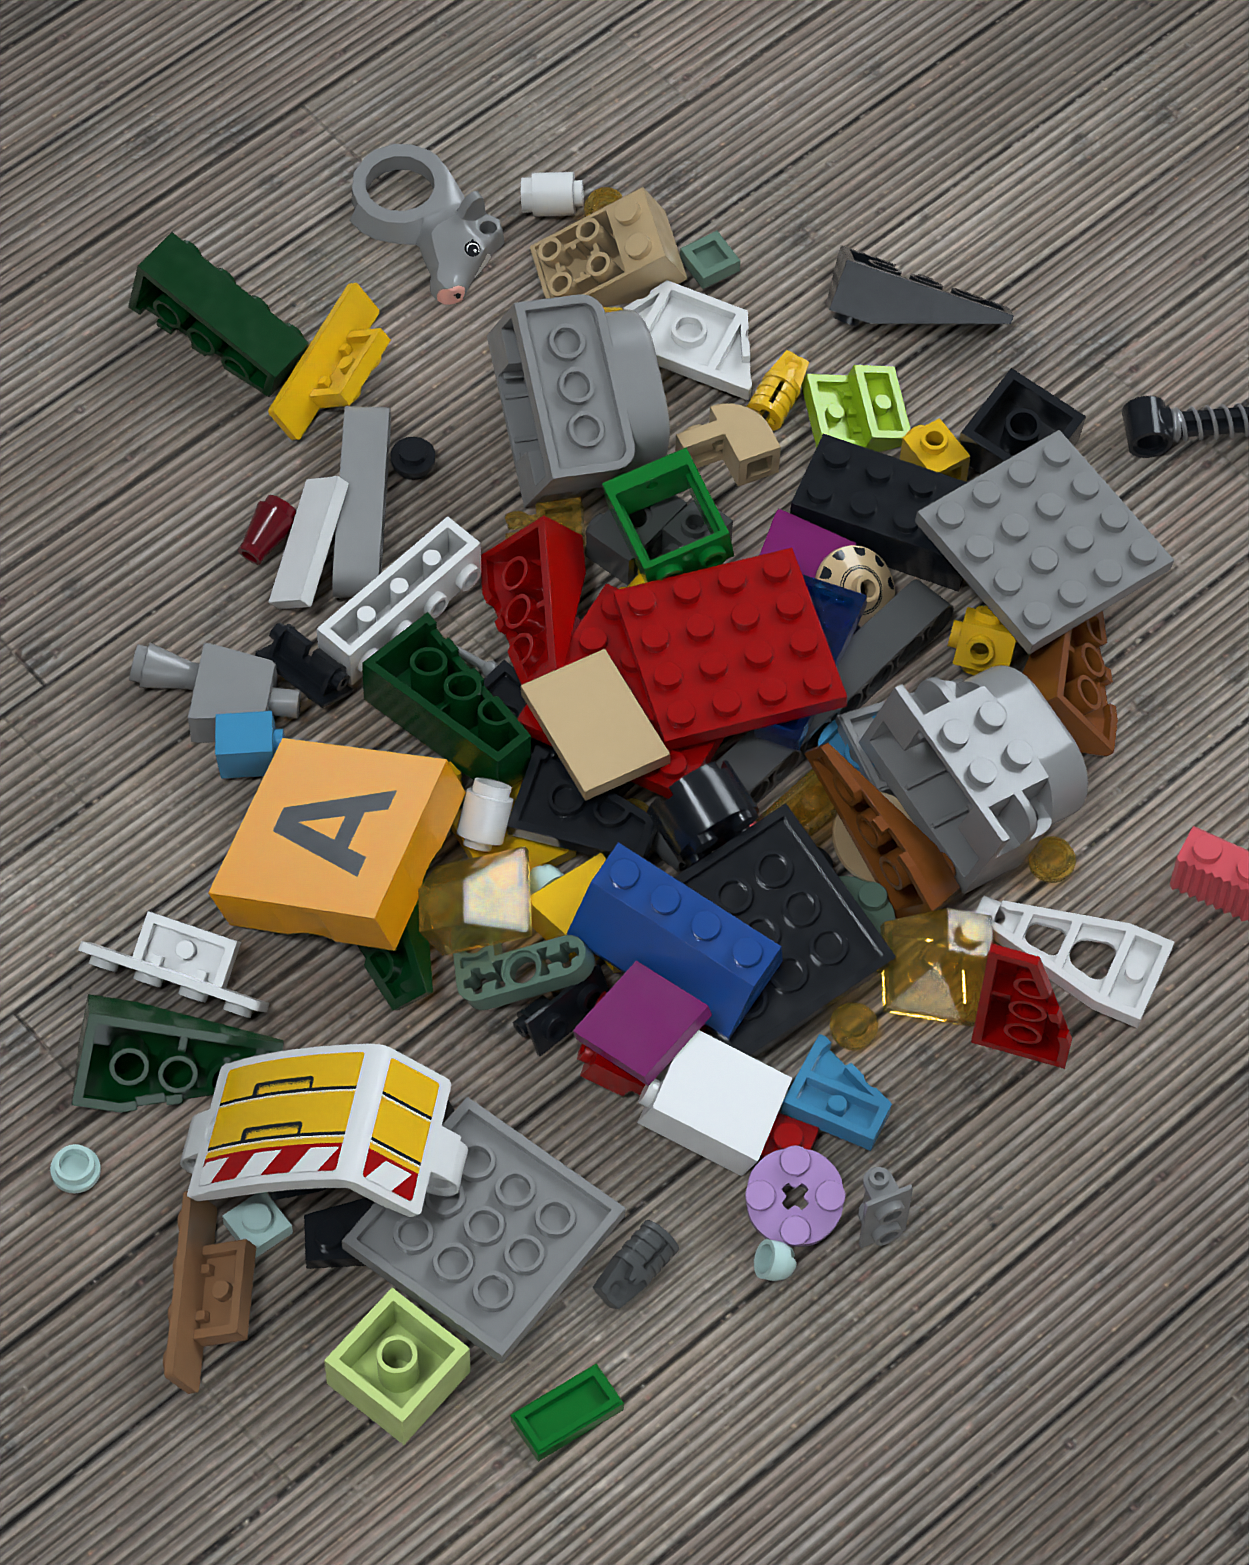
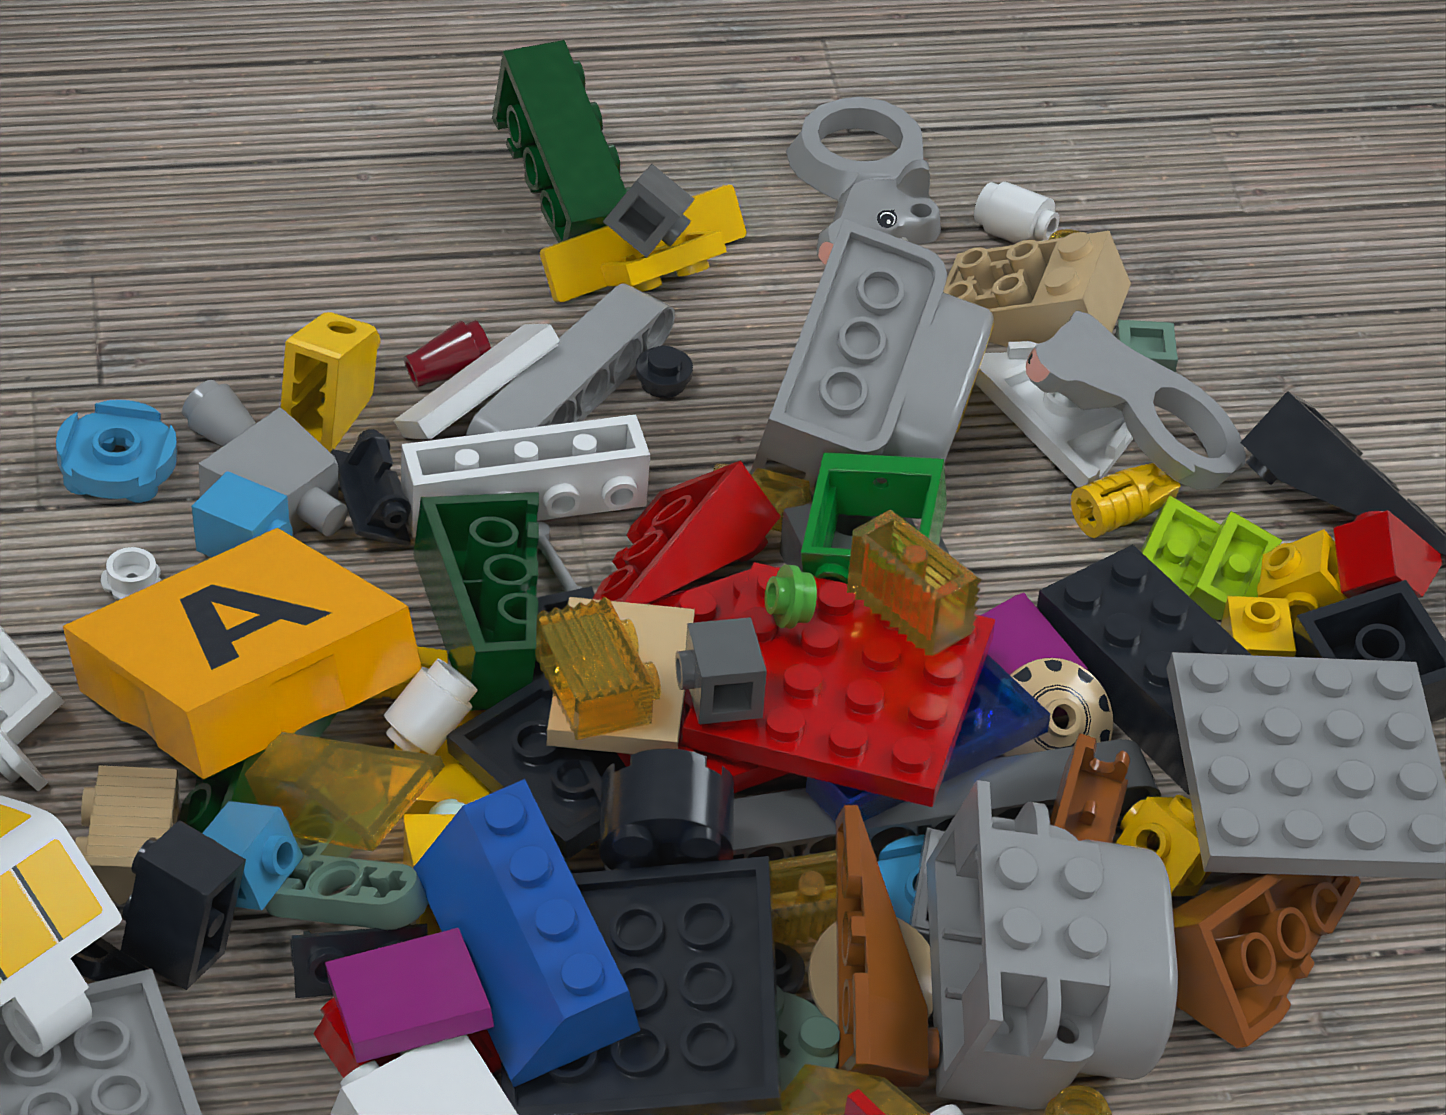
camera: 30 degrees right, 15 degrees down
tan brick [675,403,781,487] -> none
none -> dark azure plate [56,400,177,503]
none -> tan brick [75,765,180,905]
none -> white plate [101,547,162,600]
none -> black brick [120,820,246,990]
none -> dark azure brick [202,801,304,910]
none -> yellow torso [280,312,381,452]
none -> clear yellow brick [535,597,661,740]
none -> dark grey brick [603,164,695,258]
none -> dark grey brick [675,617,767,724]
none -> bright green plate [765,564,817,629]
none -> clear yellow brick [847,510,982,656]
none -> light grey animal [1026,311,1246,490]
none -> dark orange hinge [1050,733,1130,843]
none -> yellow brick [1257,529,1348,630]
none -> red slope [1333,510,1442,598]

